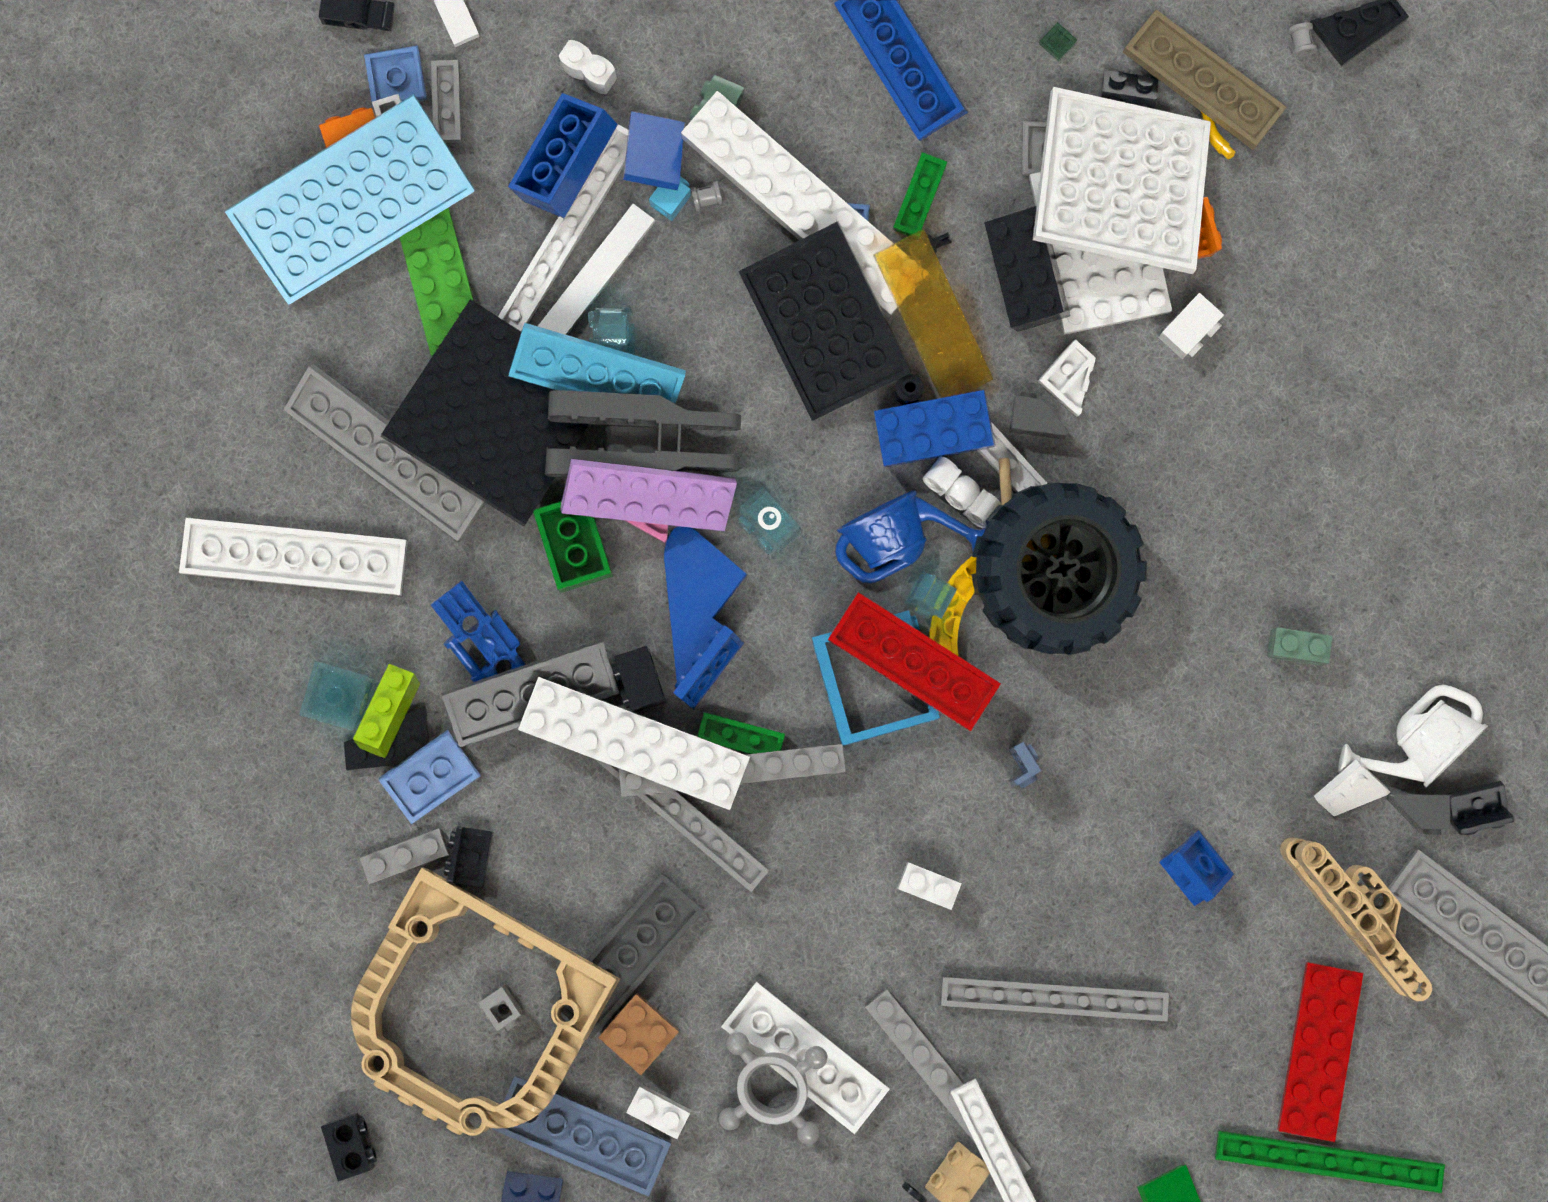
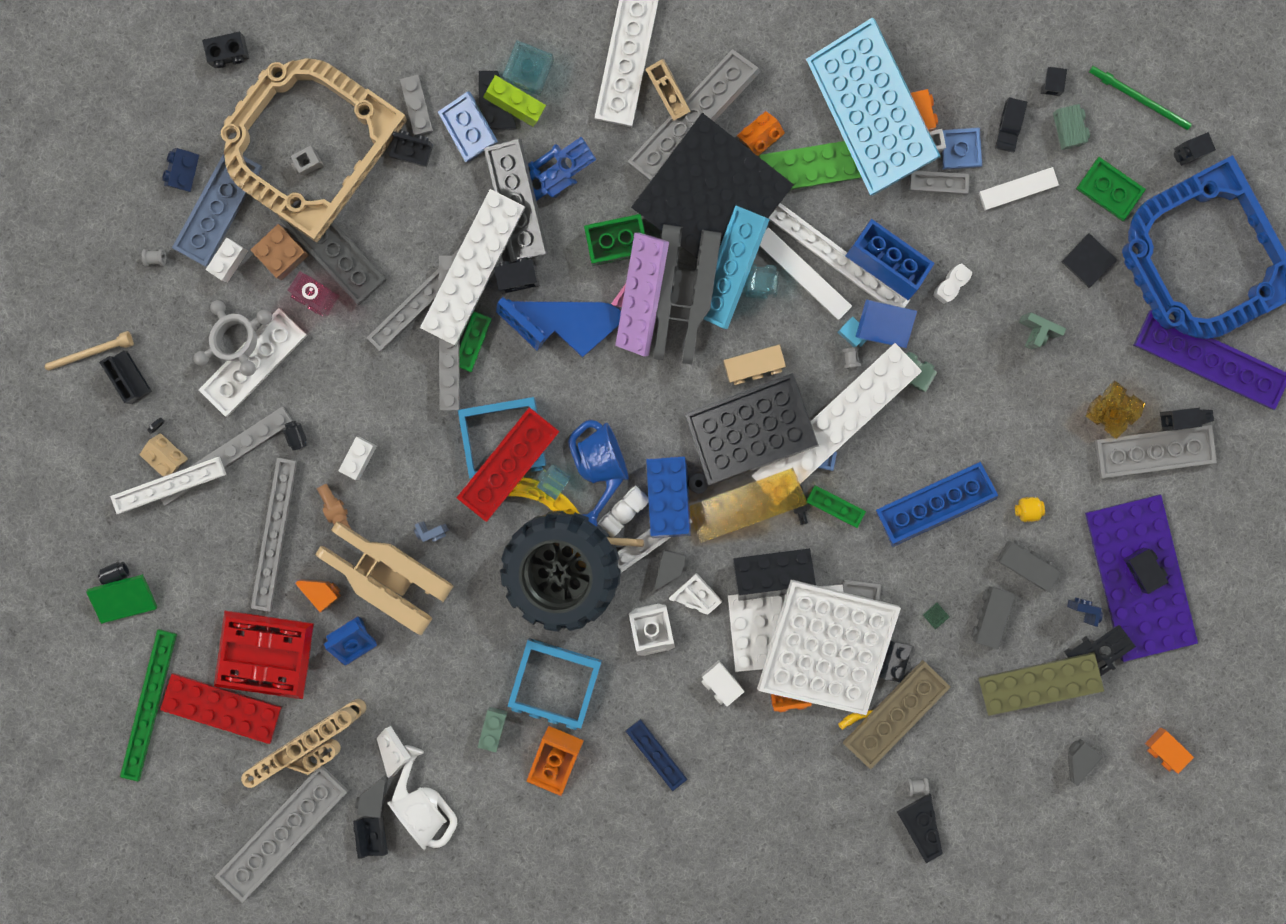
camera: 90 degrees right, 5 degrees up
clear light blue brick [738,487,801,557] -> none
none -> red piece [214,610,314,699]
none -> black brick [282,421,307,451]
none -> clear pink brick [287,271,340,315]
none -> orange slope [295,579,341,612]
none -> tan beam [315,521,454,635]
none -> medium nougat pin [317,483,352,530]
none -> dark azure window [508,638,602,730]
none -> orange slope [526,726,584,796]
none -> dark blue tile [625,719,687,791]
none -> white slope [629,604,675,656]
none -> tan slope [646,59,690,121]
none -> tan brick [723,344,786,385]
none -> orange bracket [737,111,785,156]

